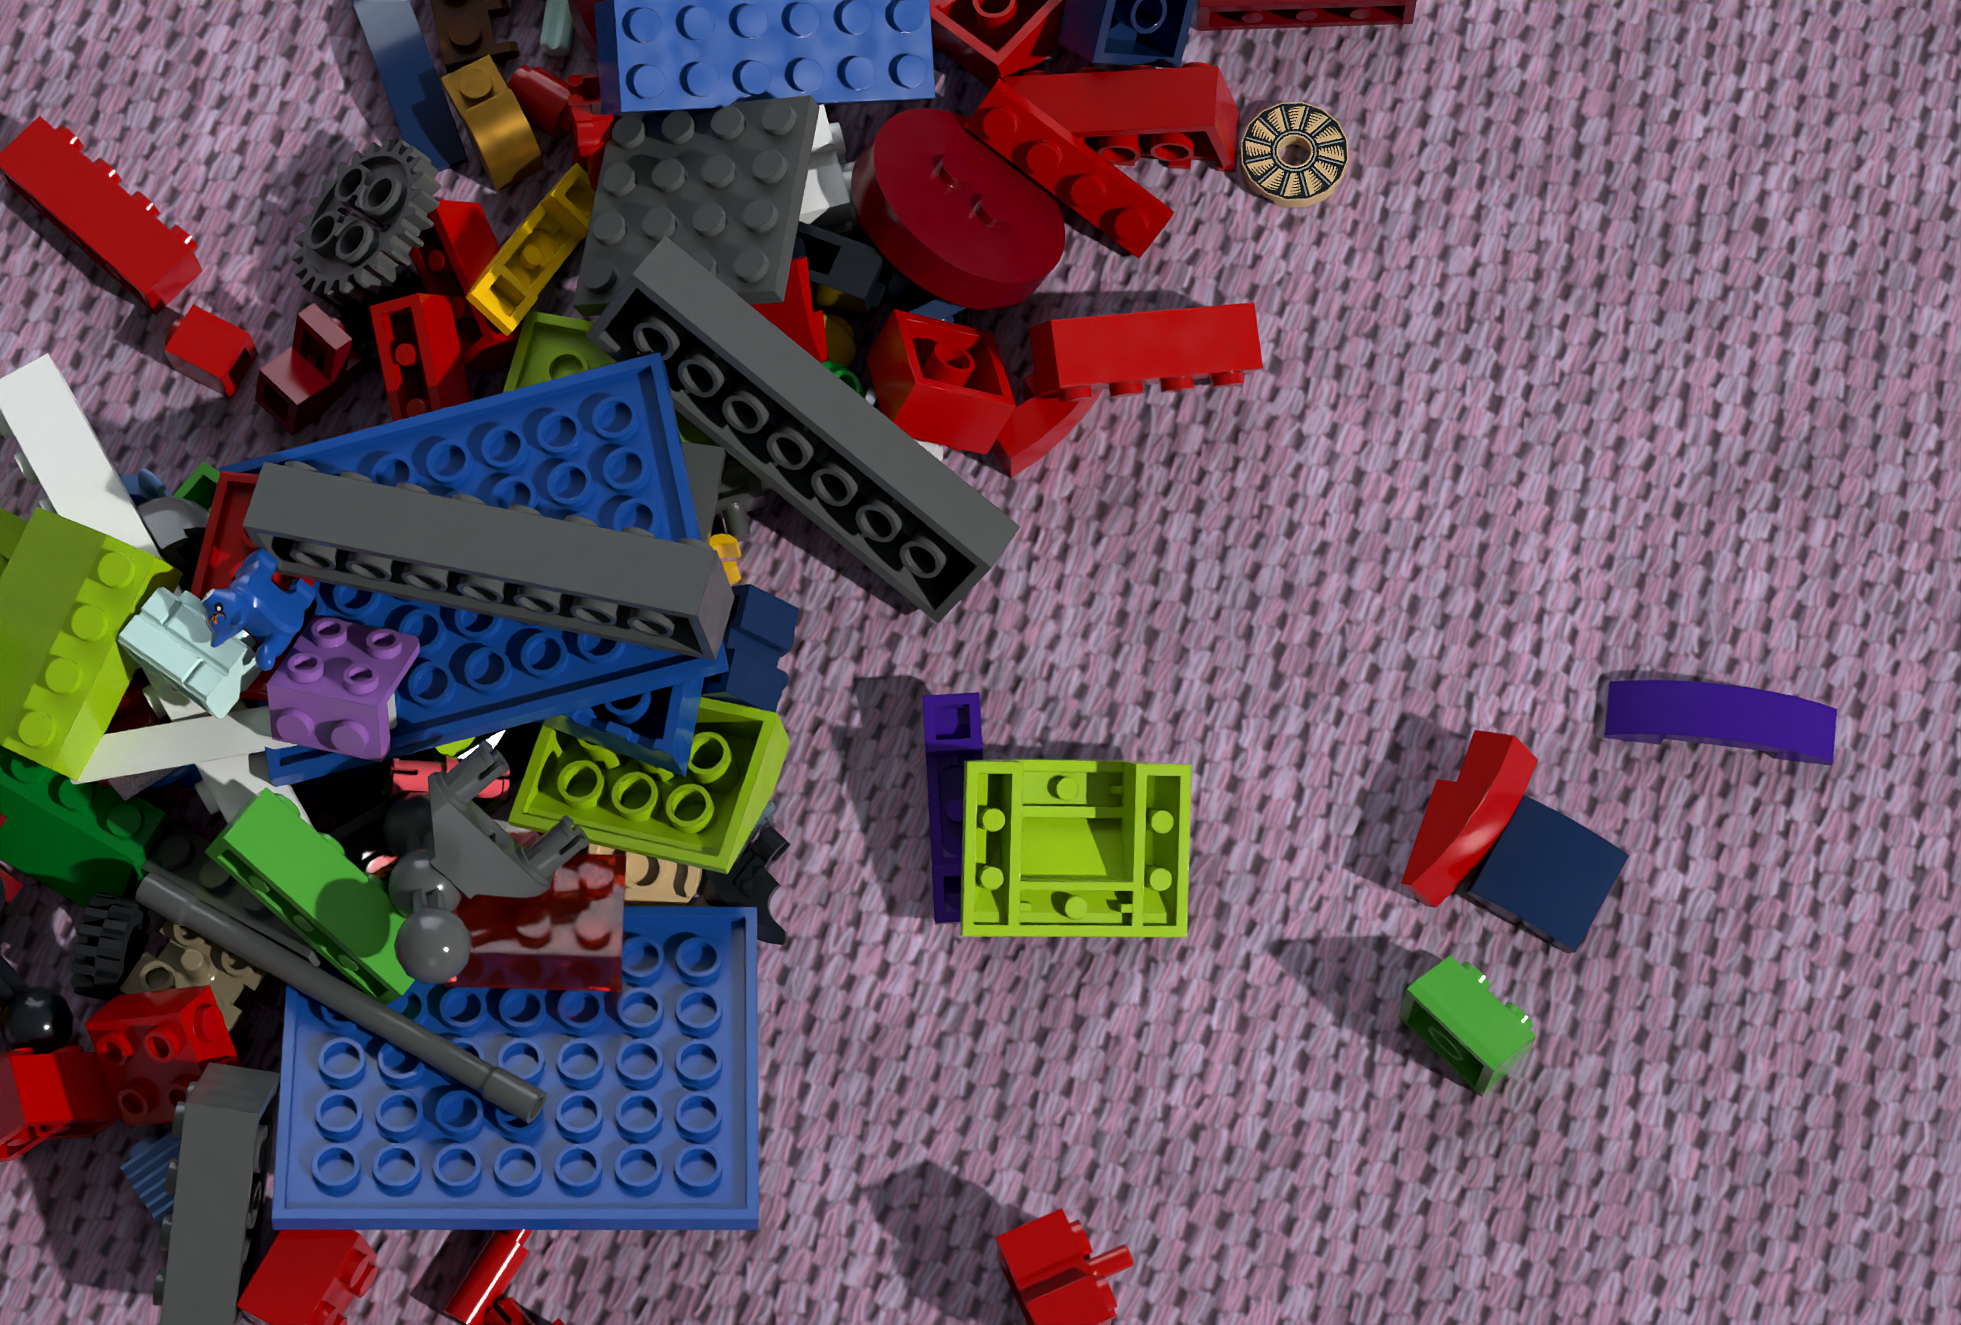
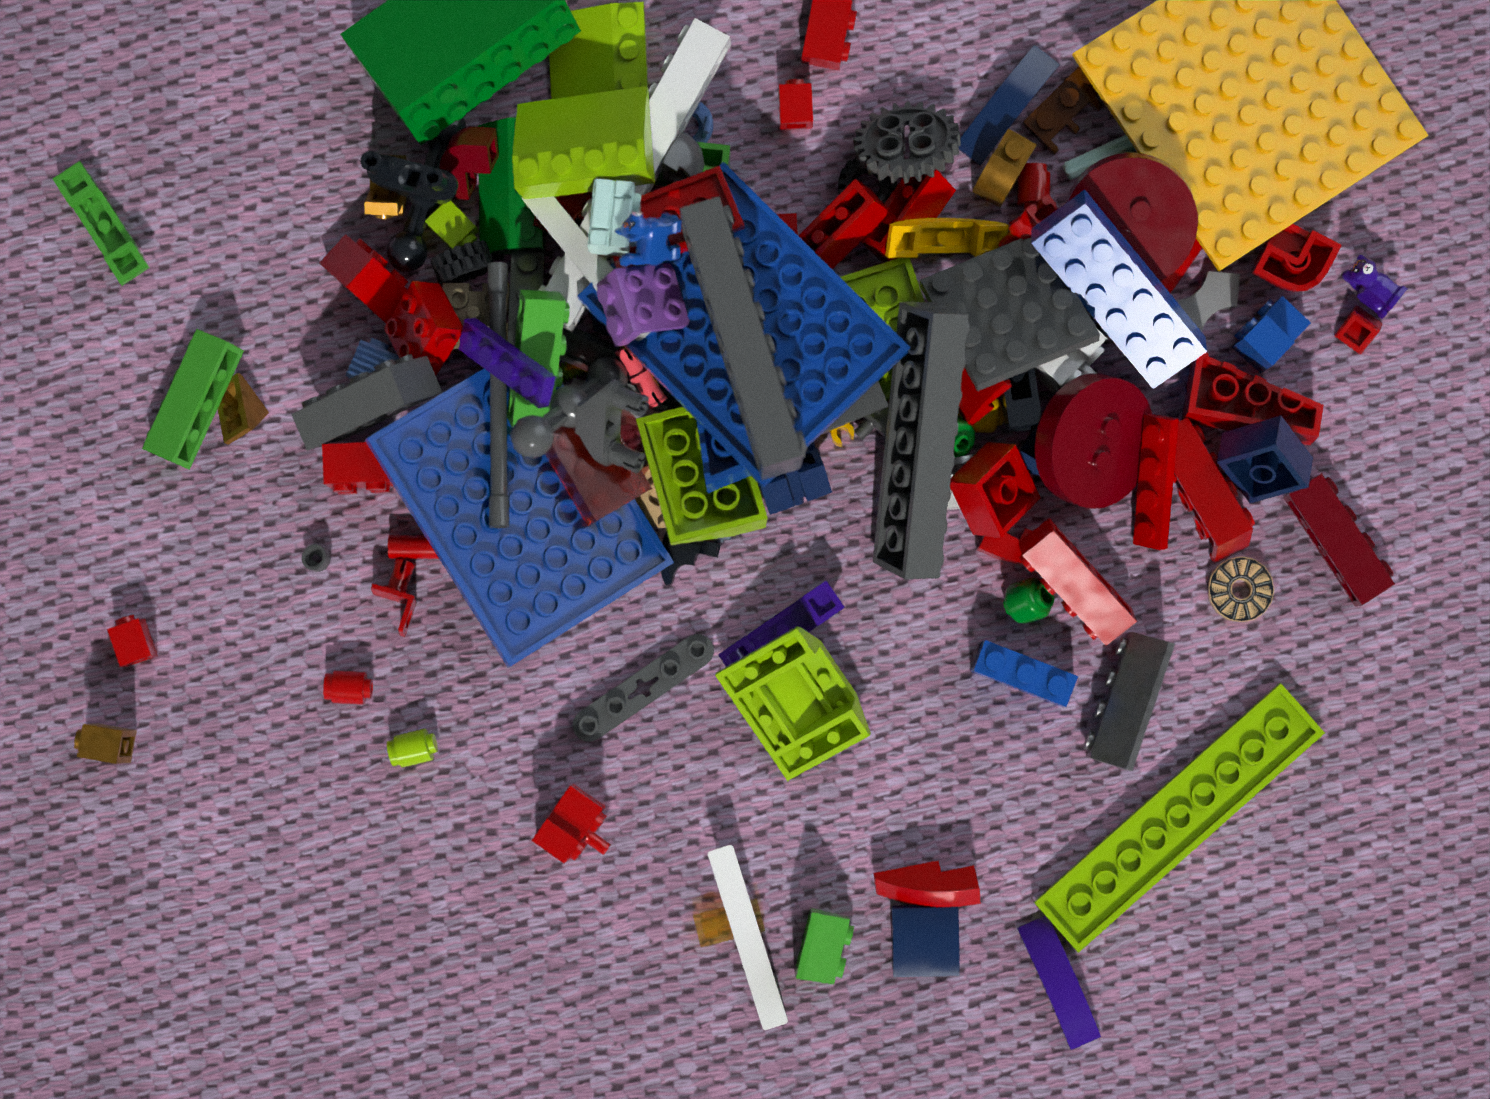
camera: 55 degrees right, 15 degrees up
dark red brick [255,303,363,436] -> none
none -> lime brick [425,200,479,249]
none -> dark purple plate [458,318,556,408]
none -> dark grey piece [573,634,714,742]
none -> clear yellow plate [693,898,765,947]
none -> white sticker [708,845,788,1030]
none -> blue brick [970,640,1078,707]
none -> green head [1003,577,1054,624]
none -> lime plate [1033,683,1325,953]
none -> flat silver slope [1083,632,1175,771]

